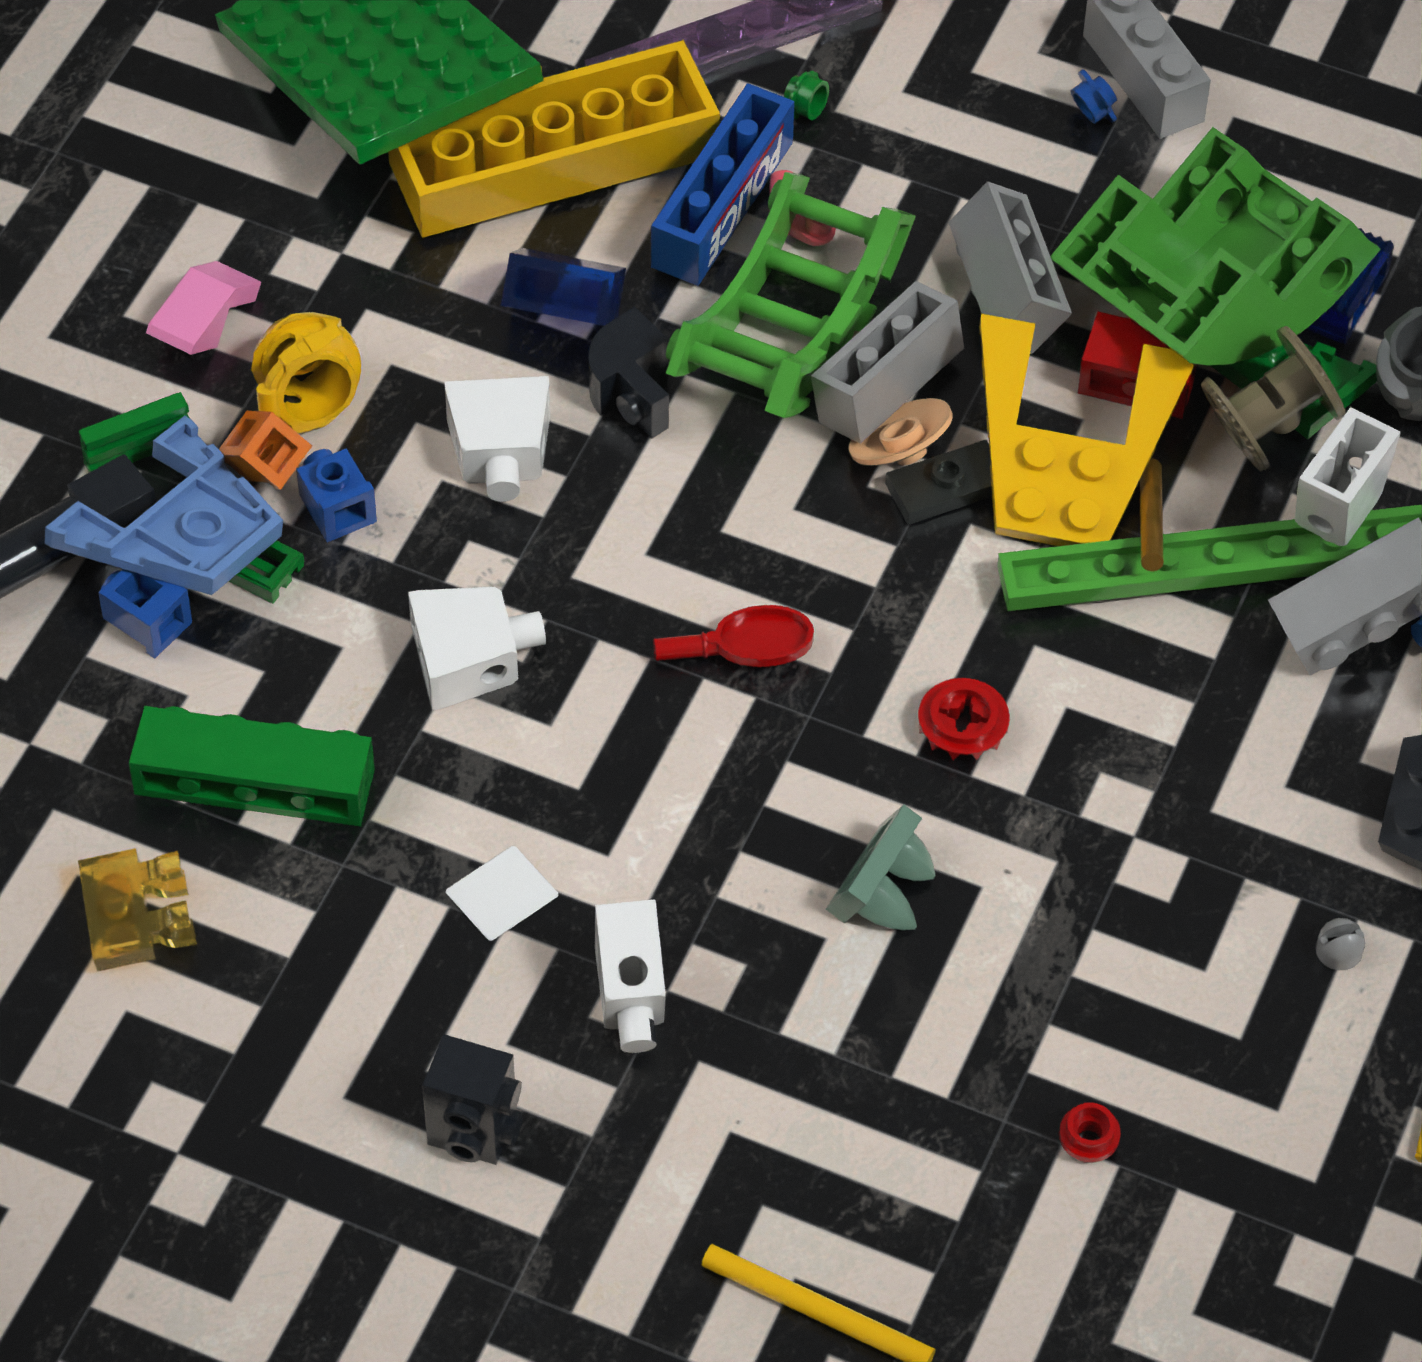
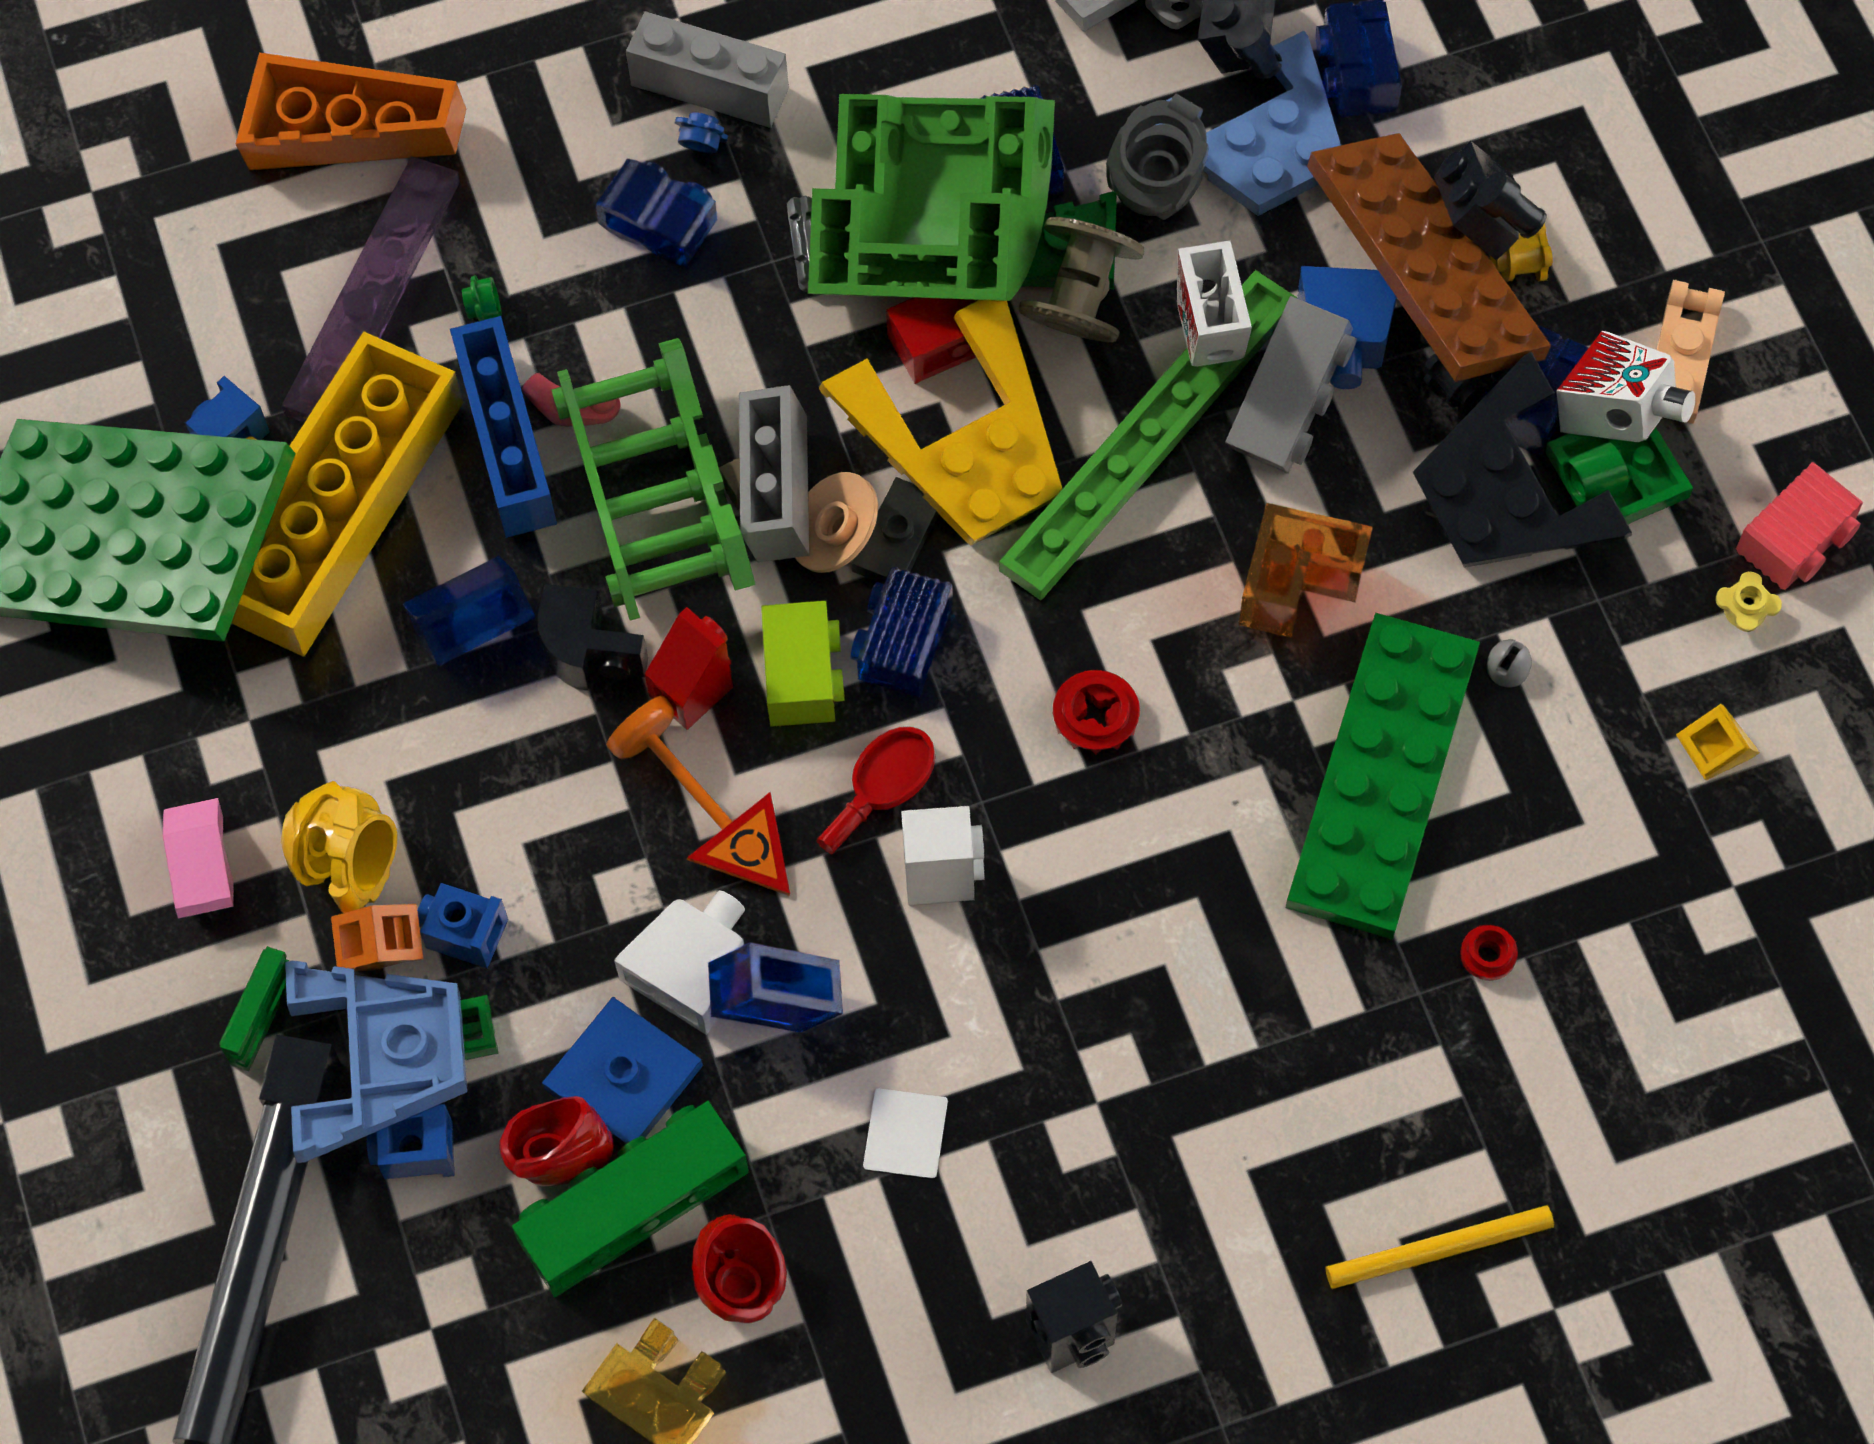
camera: 40 degrees left, 10 degrees up
white torso [445,376,550,502] -> none
white torso [595,899,665,1053] -> none
sand green tile [826,805,936,930] -> none
light grey brick [948,181,1072,354] -> none
pearl gold bar [1140,459,1164,571] -> none
none -> blue brick [185,376,270,440]
none -> red hair [499,1096,614,1186]
none -> blue plate [542,997,703,1146]
none -> clear blue brick [596,159,717,267]
none -> orange piece [606,696,790,896]
none -> red slope [645,607,733,730]
none -> red hair [692,1214,787,1323]
none -> clear blue piece [708,943,843,1033]
none -> lime piece [761,601,845,727]
none -> clear blue brick [850,567,953,697]
none -> white piece [901,806,984,905]
none -> clear orange brick [1239,503,1373,637]
none -> green plate [1285,612,1480,939]

